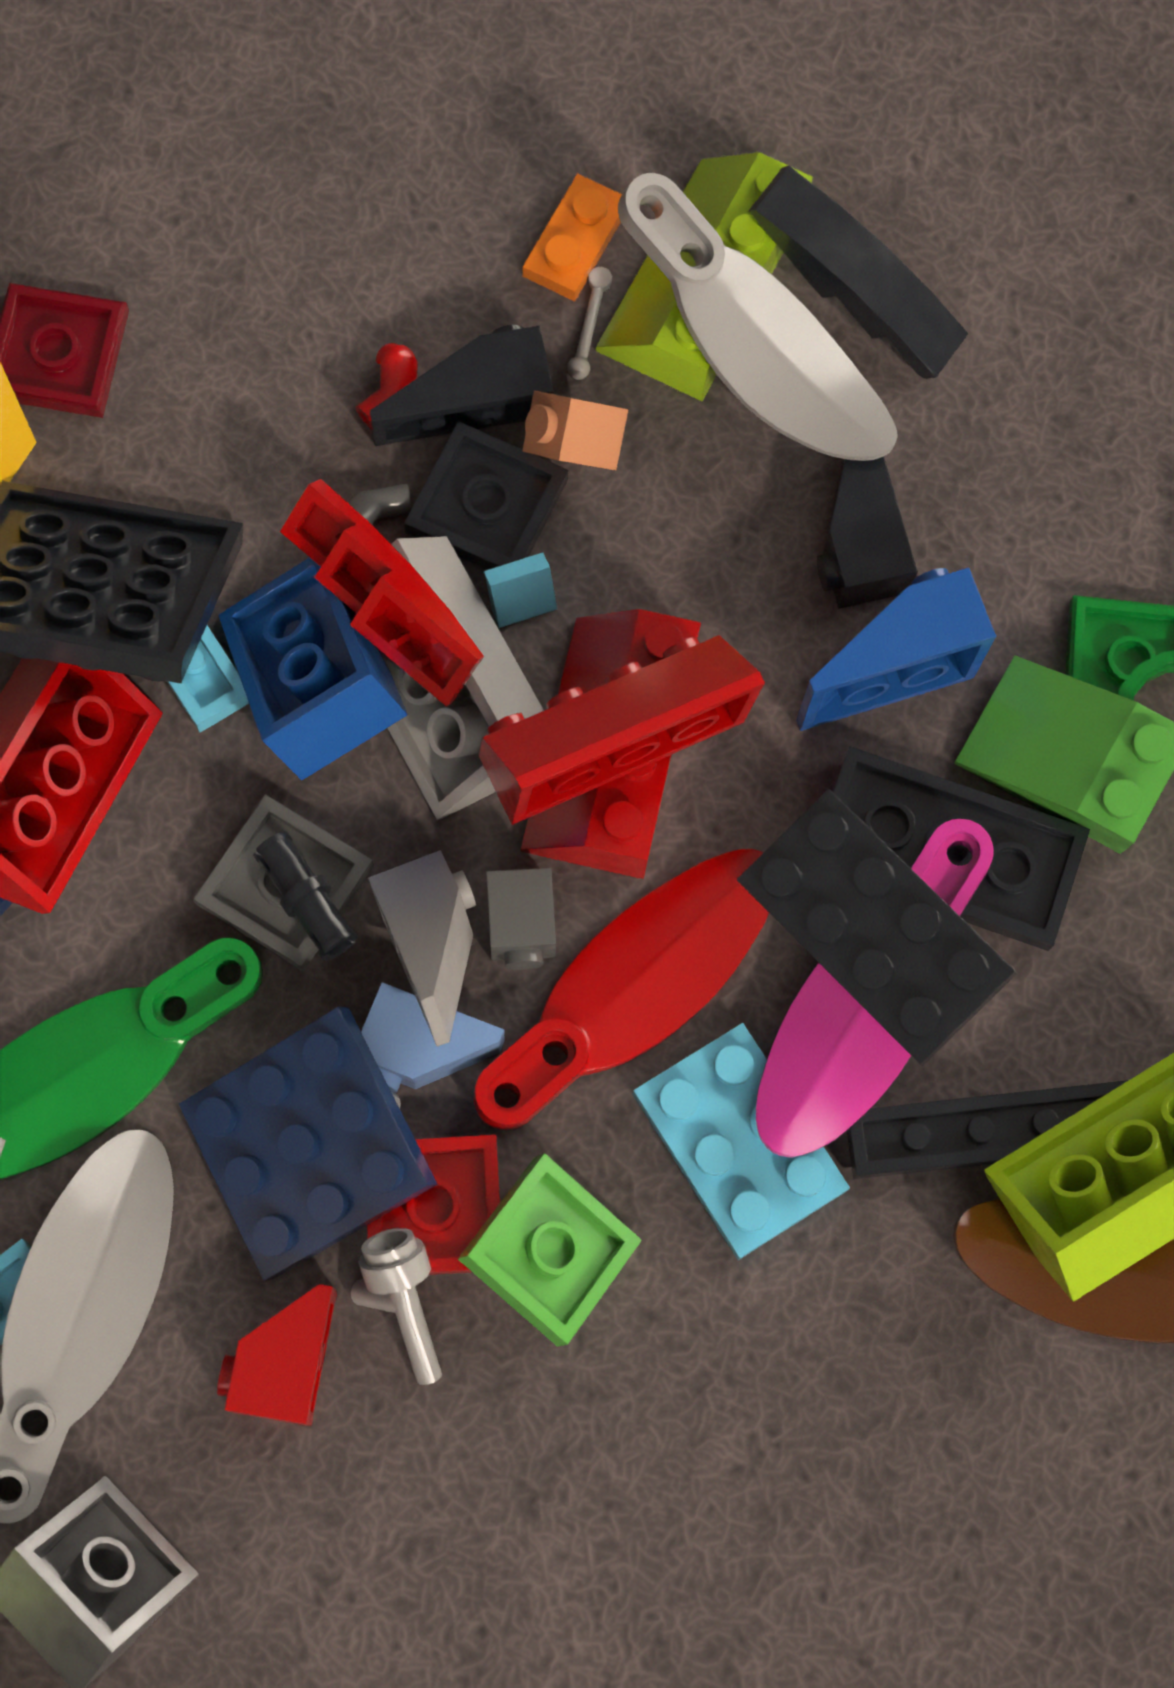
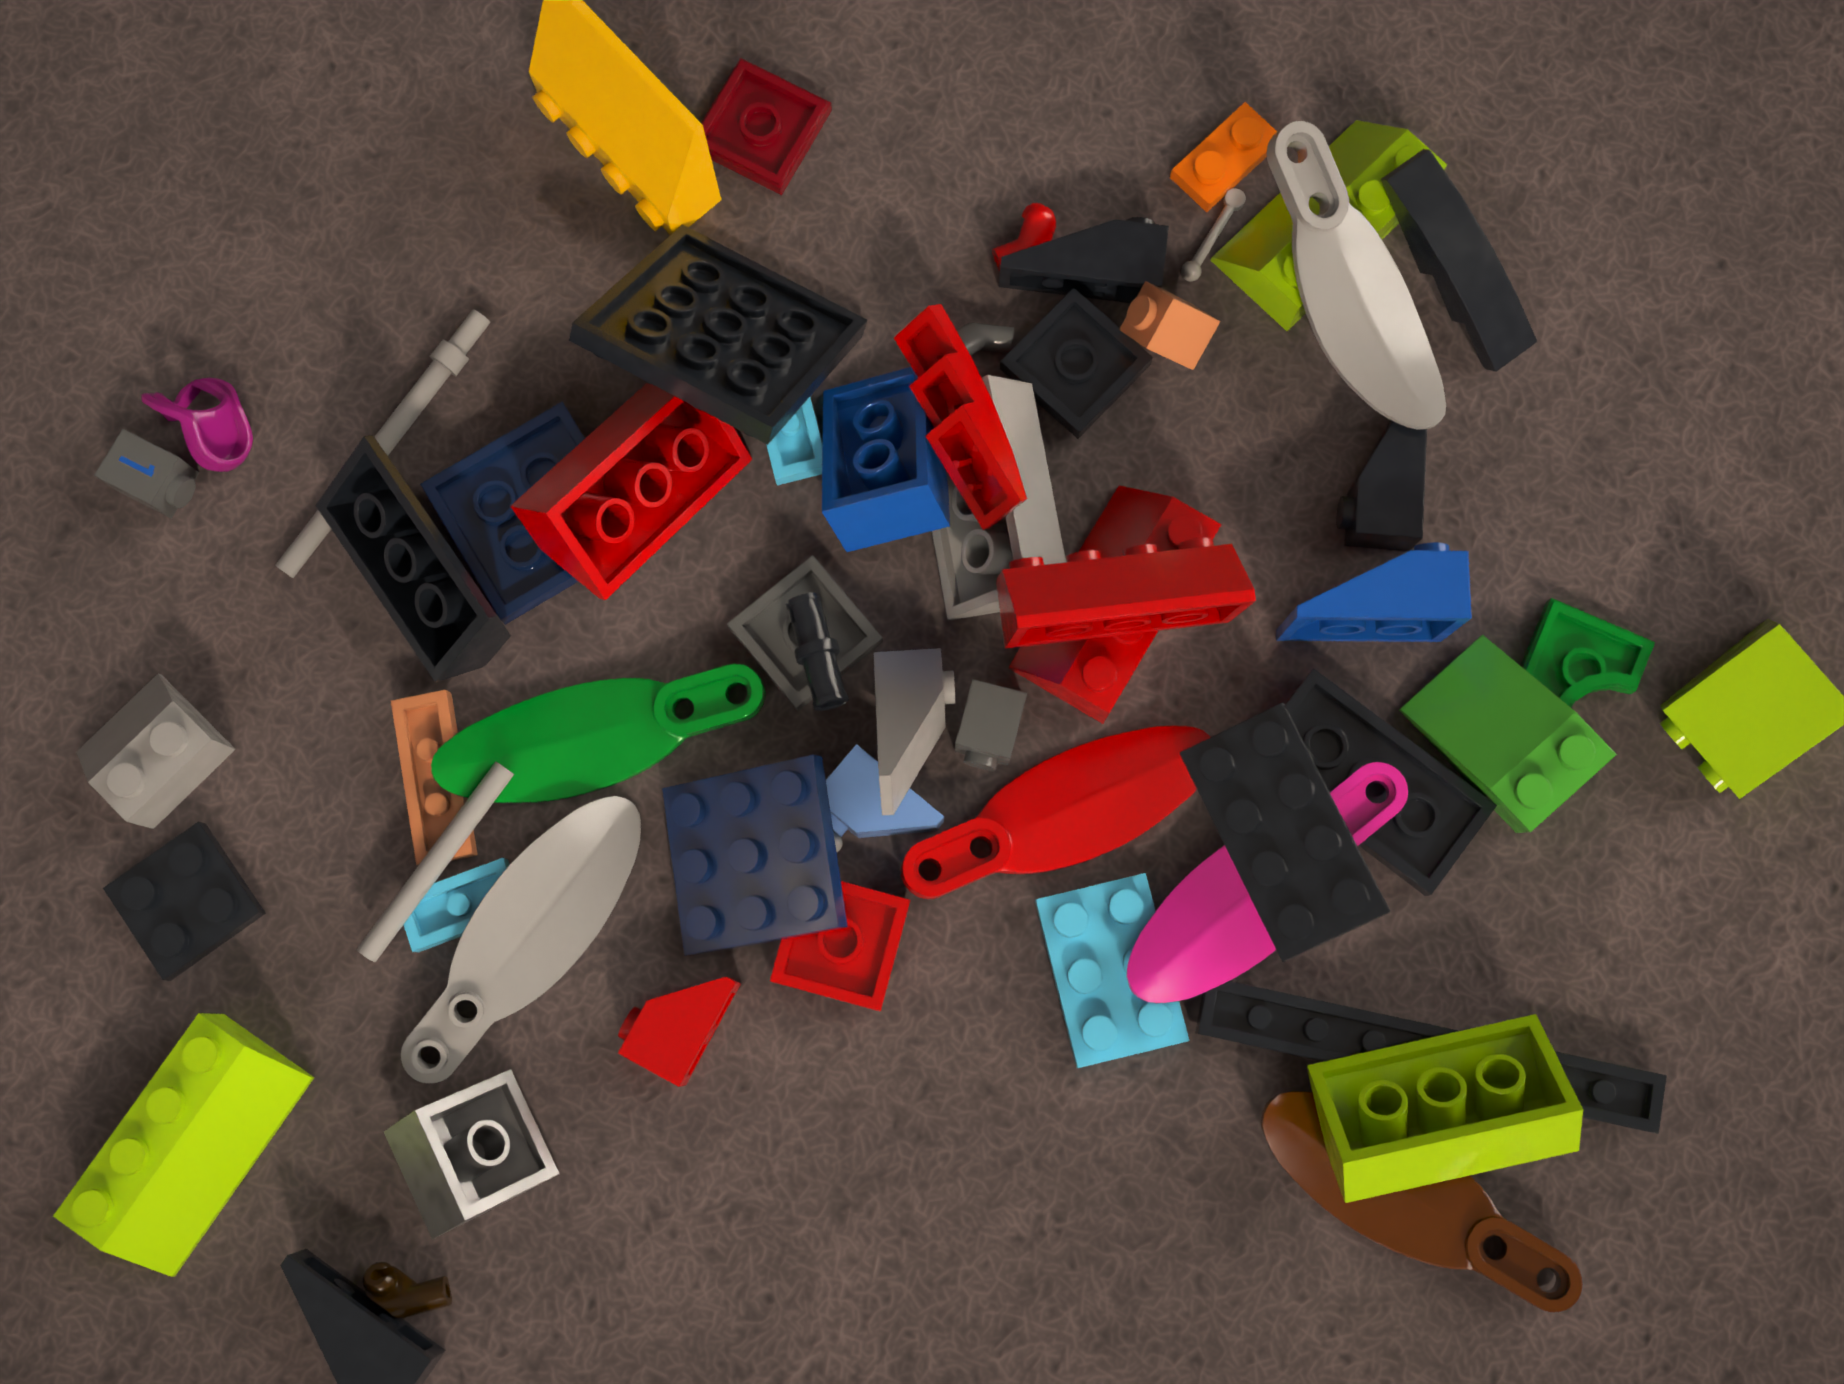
camera: 25 degrees right, 5 degrees up
light grey piece [351,1228,442,1385] -> none
bright green plate [458,1153,642,1347] -> none
medium azure tile [484,552,557,628] -> none

